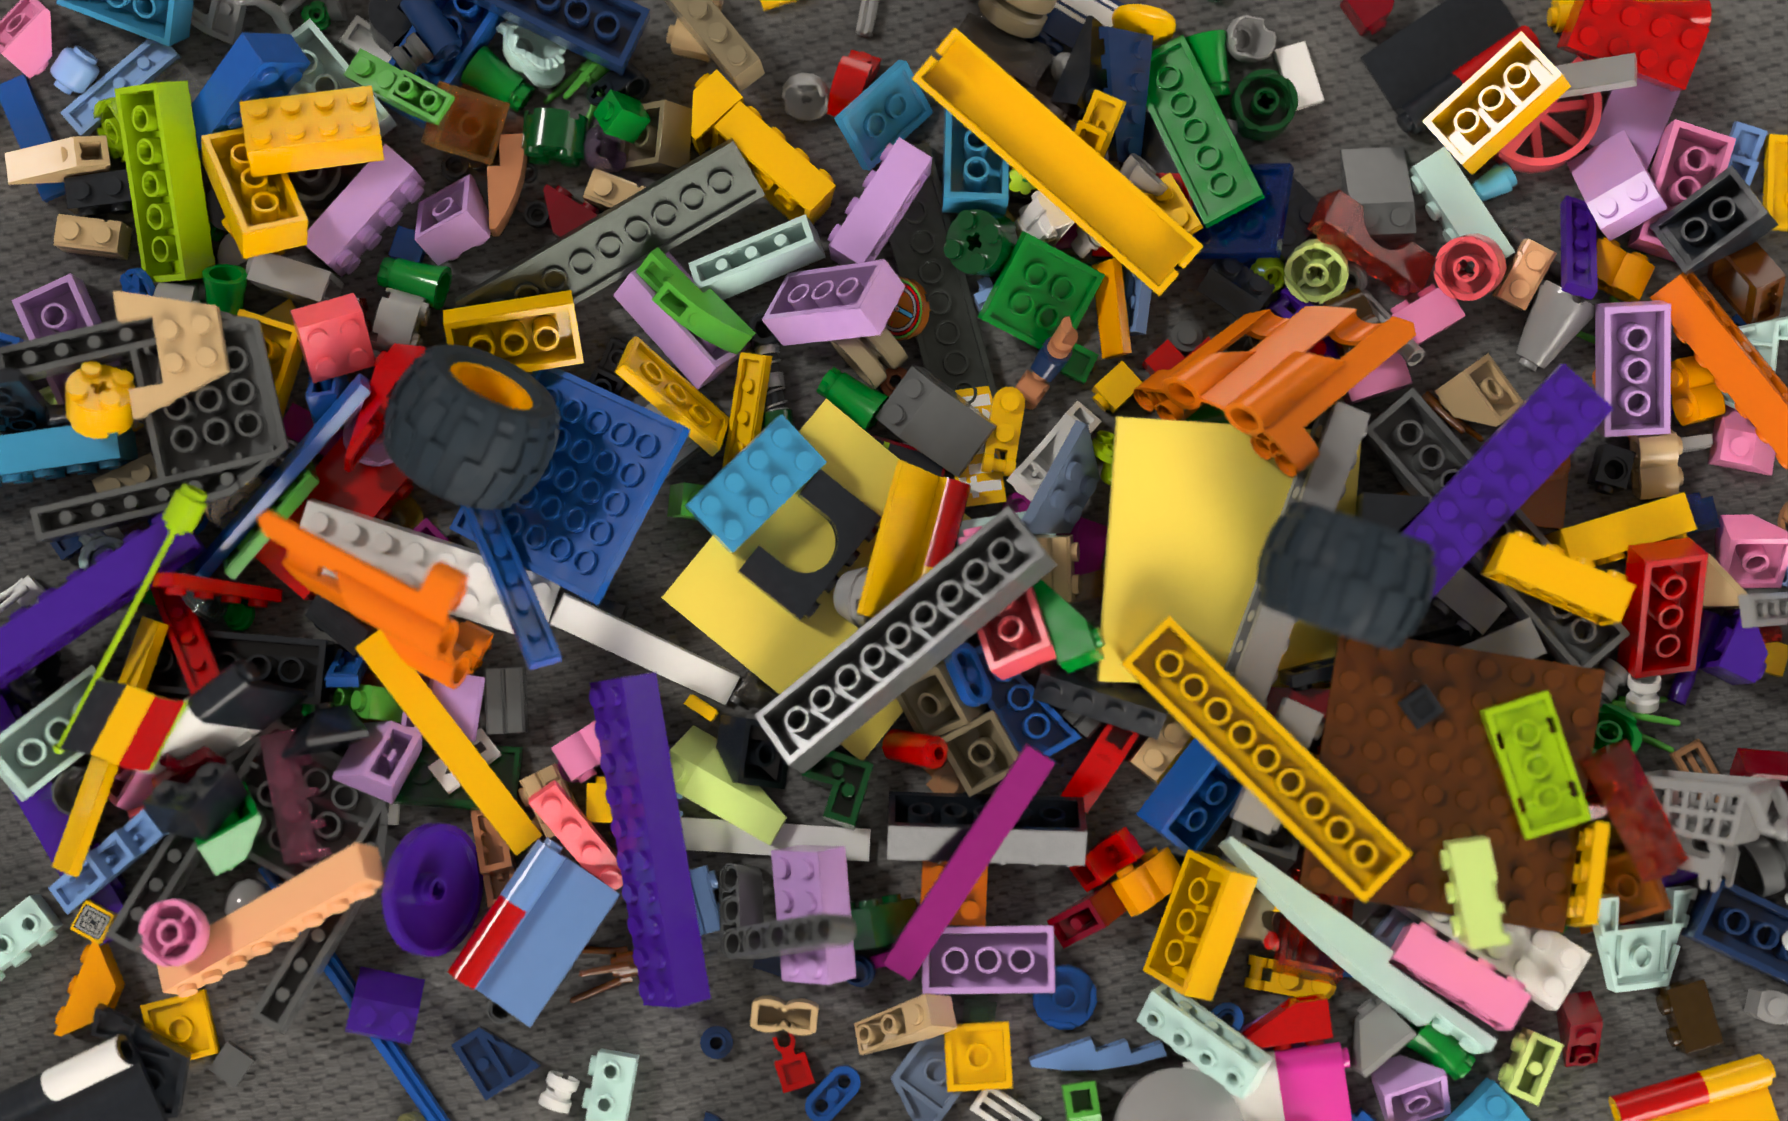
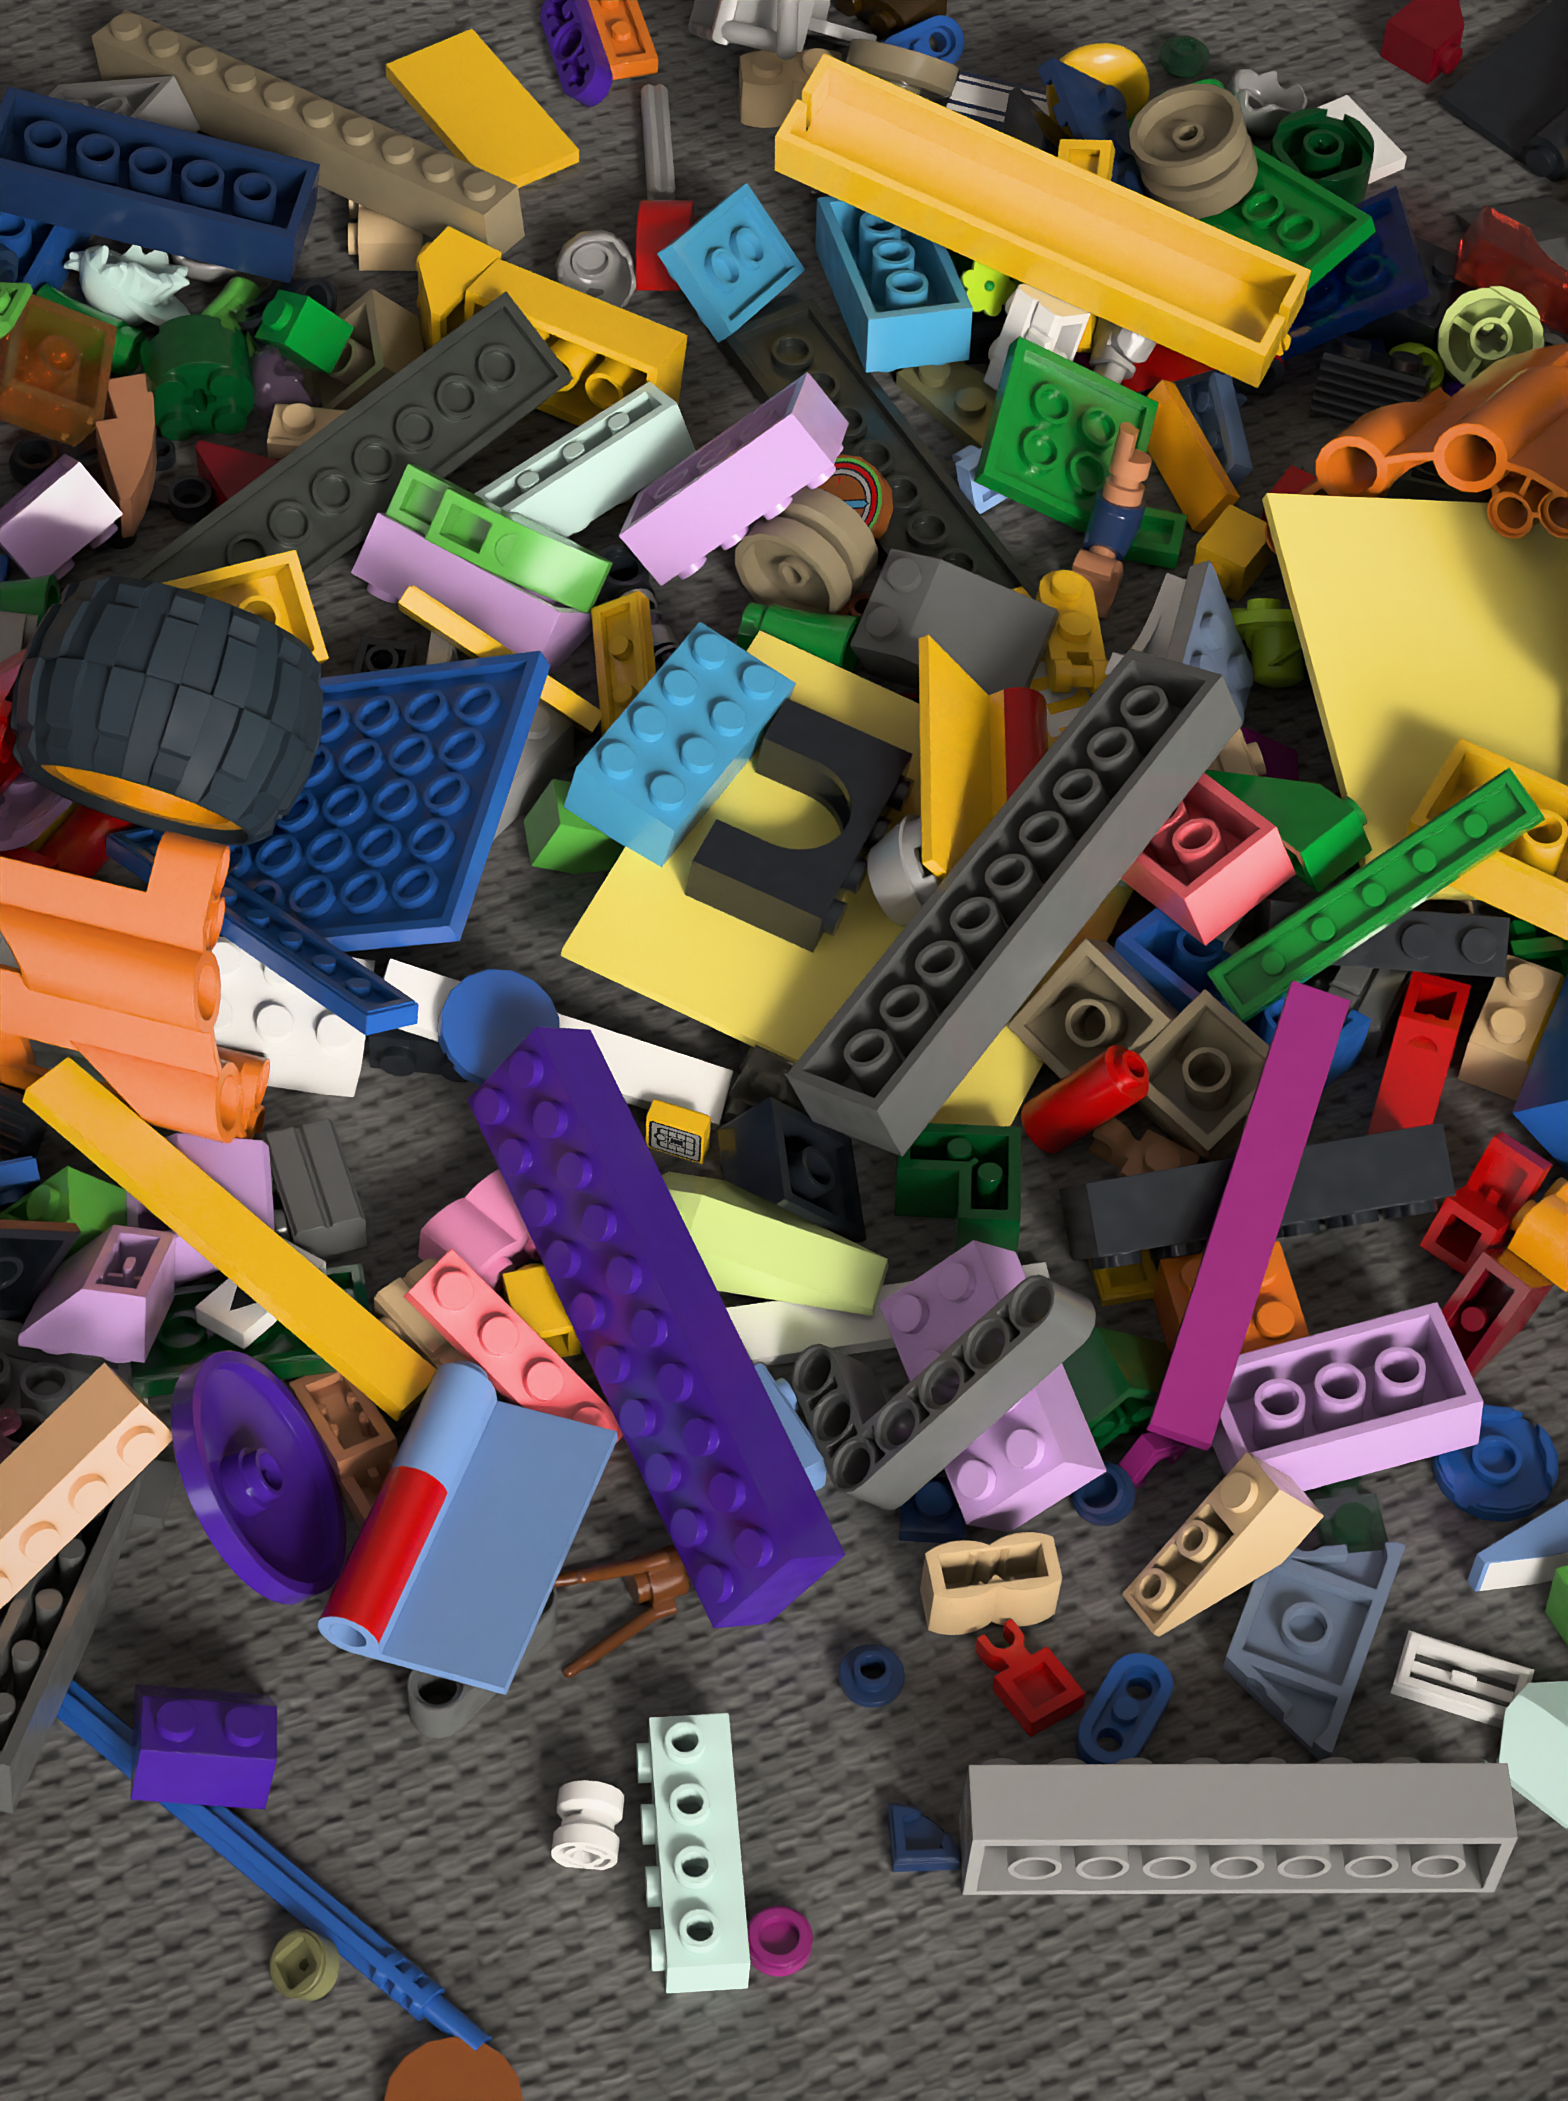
camera: 15 degrees left, 30 degrees down
dark blue wing [451,1026,541,1101] -> none
lavender brick [828,137,932,265] -> none
dark green brick [943,209,1018,277] -> none
blue plate [944,642,992,707] -> none
yellow tile [944,1021,1013,1092] -> none
none -> blue tile [438,969,559,1086]
none -> dark tan wheel [1129,84,1258,219]
none -> green tile [1207,767,1545,1023]

